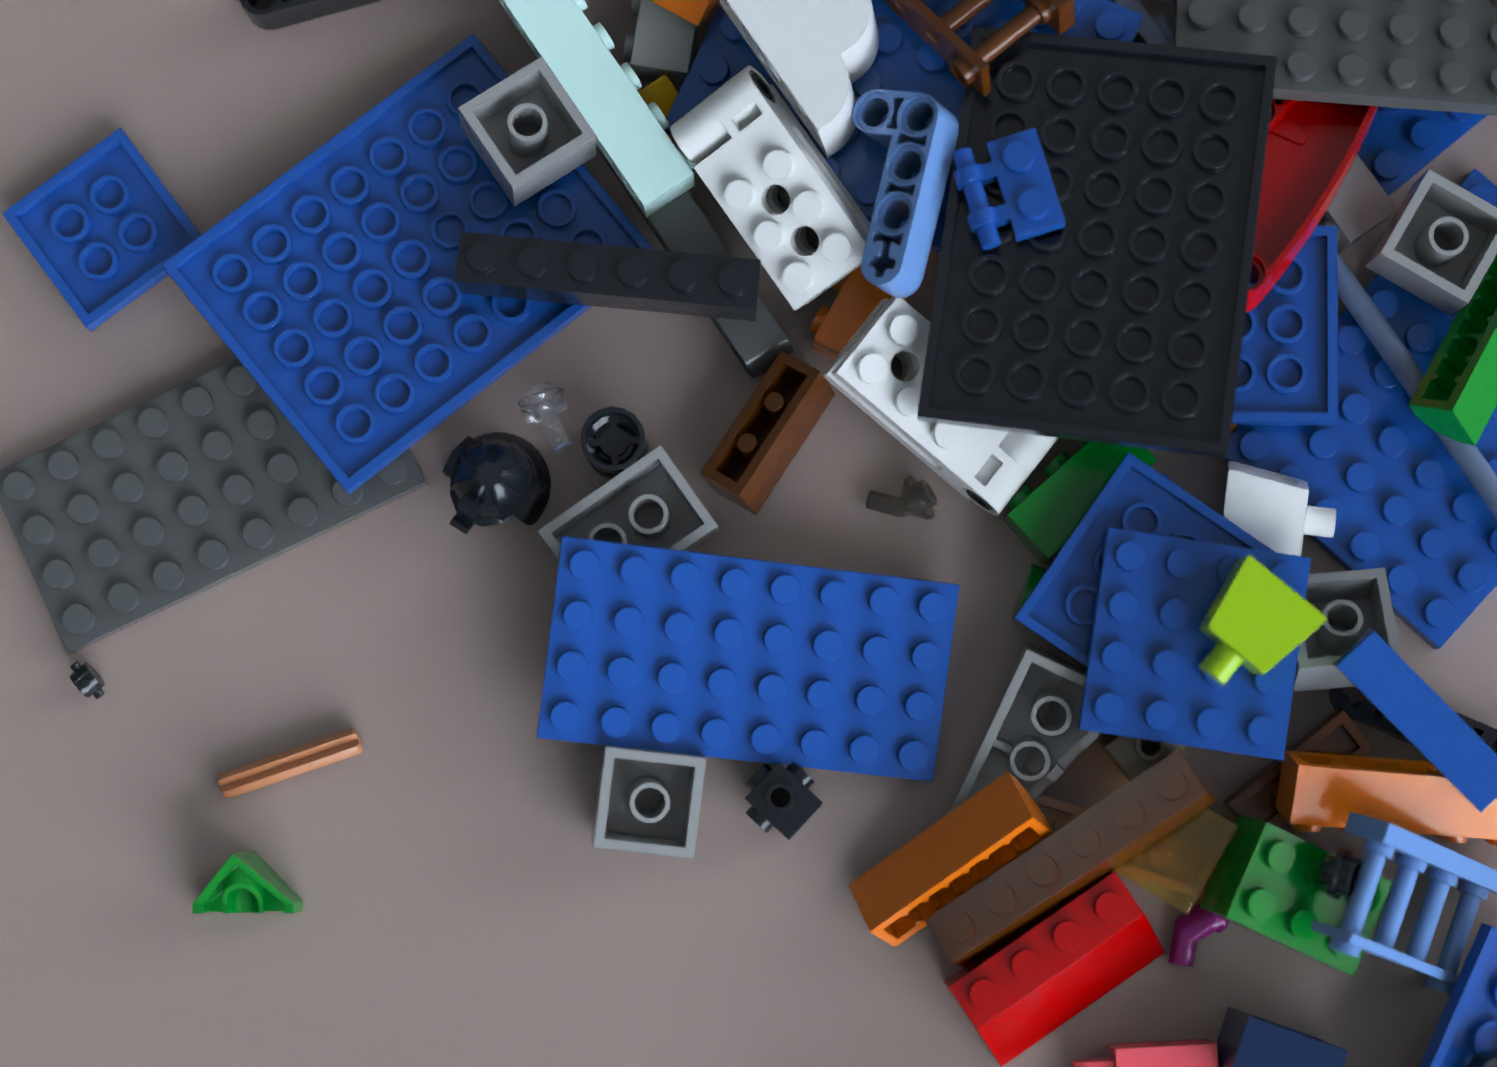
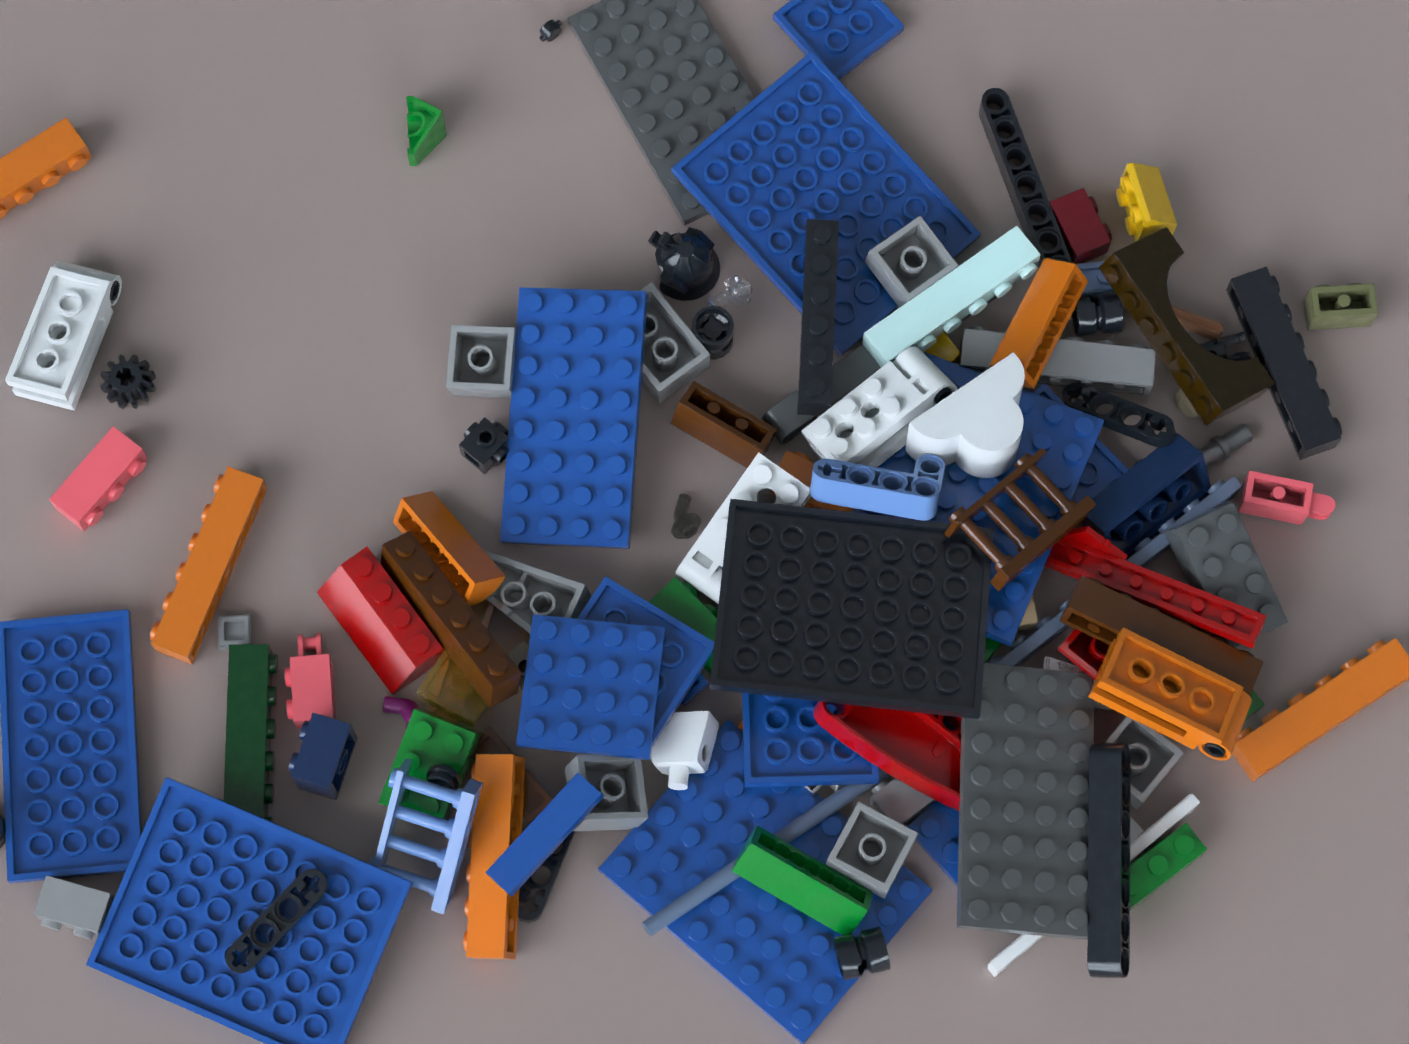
camera: 85 degrees right, 10 degrees down
nougat axle [217,728,363,798] -> none
blue plate [952,127,1066,250] -> none
lime torso [1199,555,1327,686] -> none

